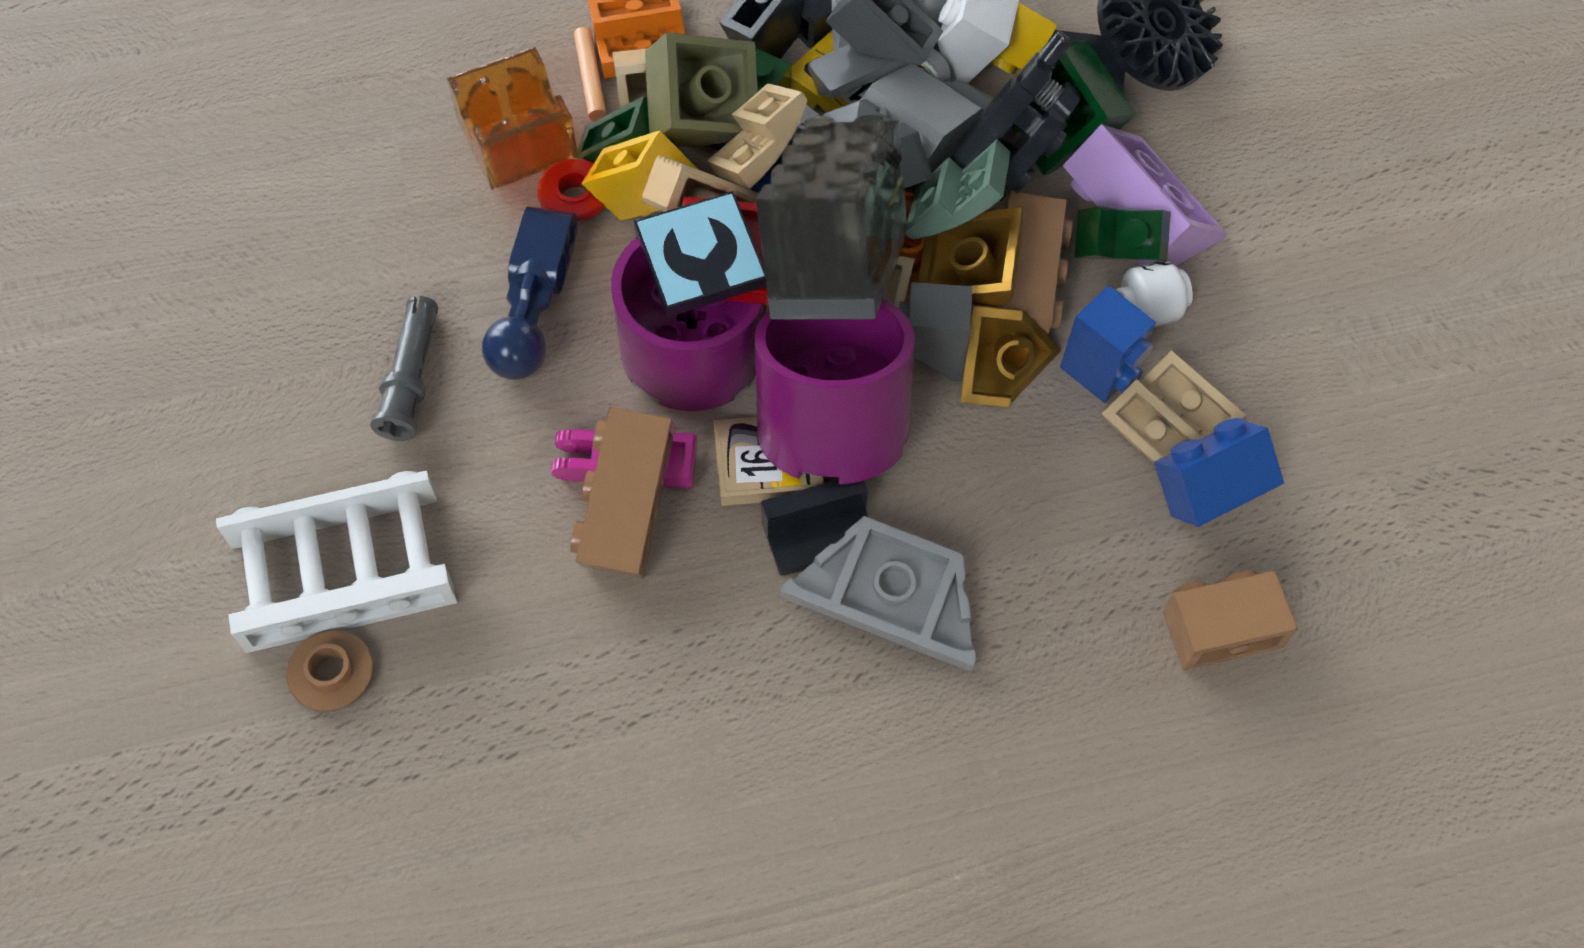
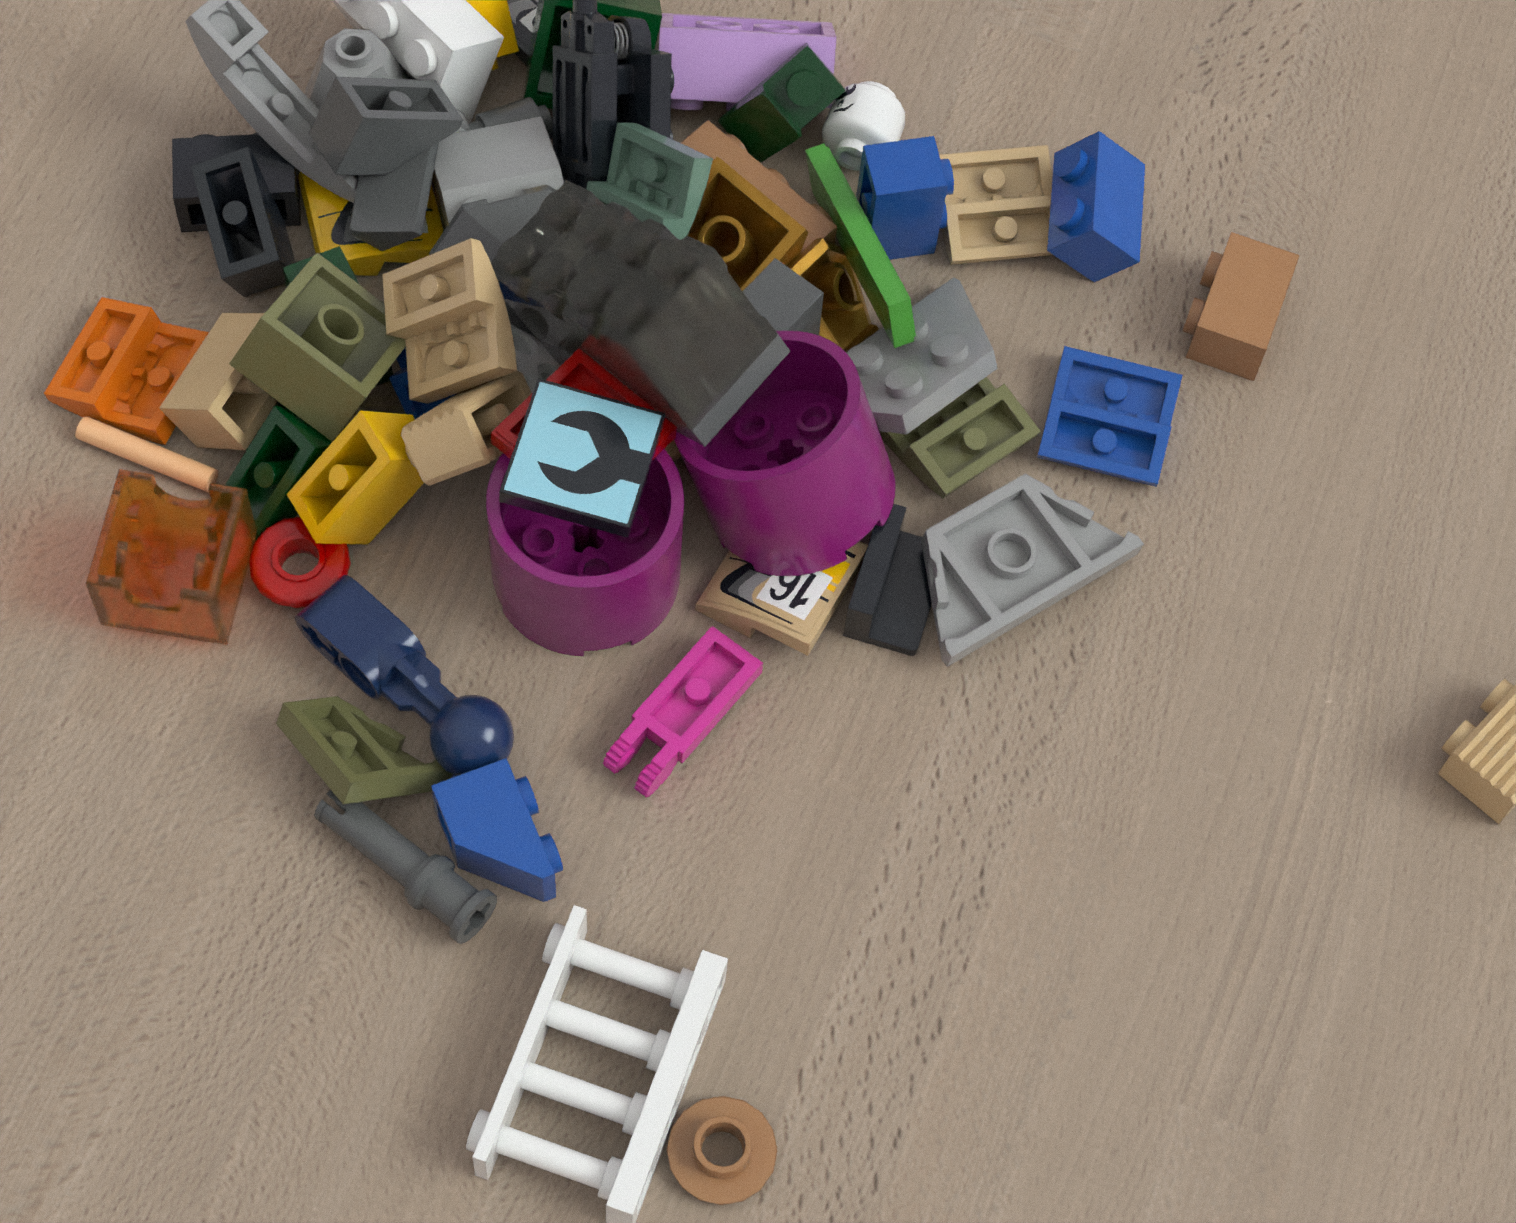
camera: 60 degrees left, 0 degrees up
medium nougat brick [570,407,676,579] -> none
none -> olive wing [276,696,452,805]
none -> blue slope [431,758,563,902]
none -> bright green tile [805,143,916,348]
none -> light grey wing [847,277,998,434]
none -> olive slope [879,377,1041,499]
none -> blue slope [1037,346,1183,487]

